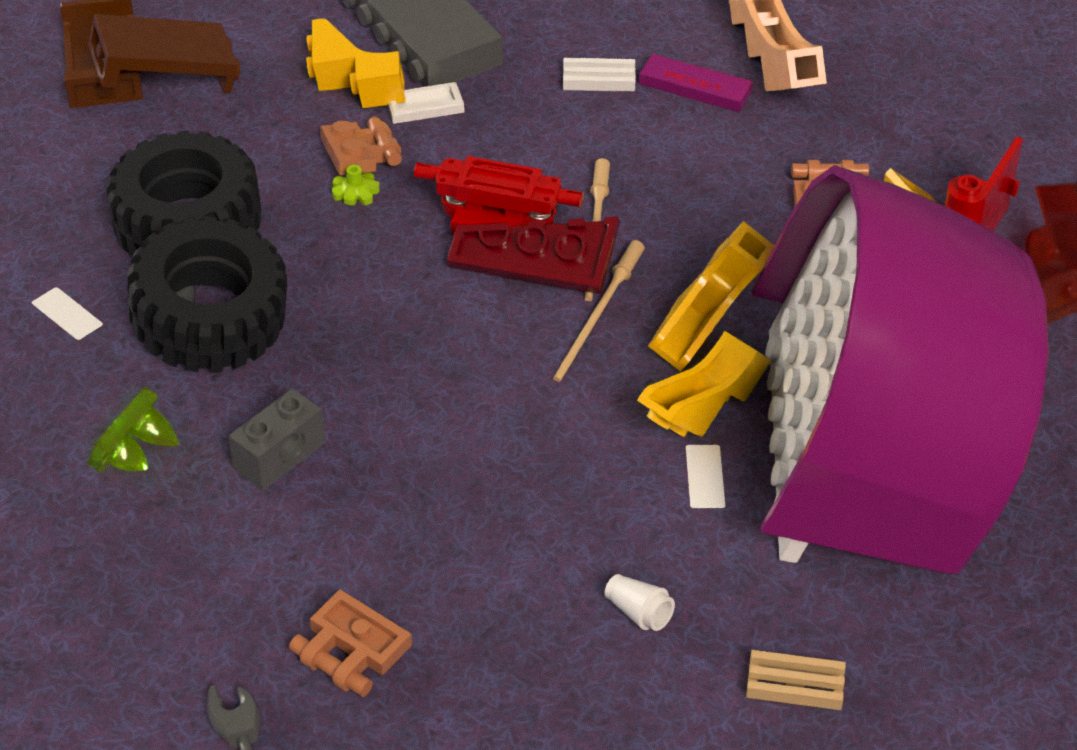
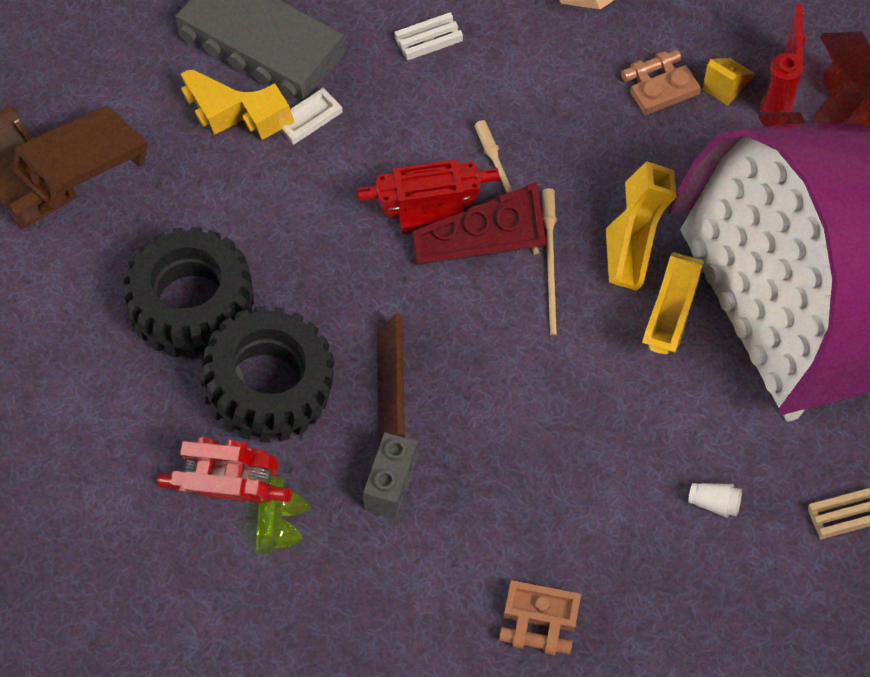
camera: 25 degrees left, 15 degrees up
white sticker [32,287,103,340] -> none
nougat plate [320,117,402,175] -> none
lime plant [332,165,380,206] -> none
magenta tile [639,54,753,112] -> none
white sticker [686,445,725,508] -> none
none -> piece [157,437,292,504]
none -> reddish brown slope [377,314,405,447]

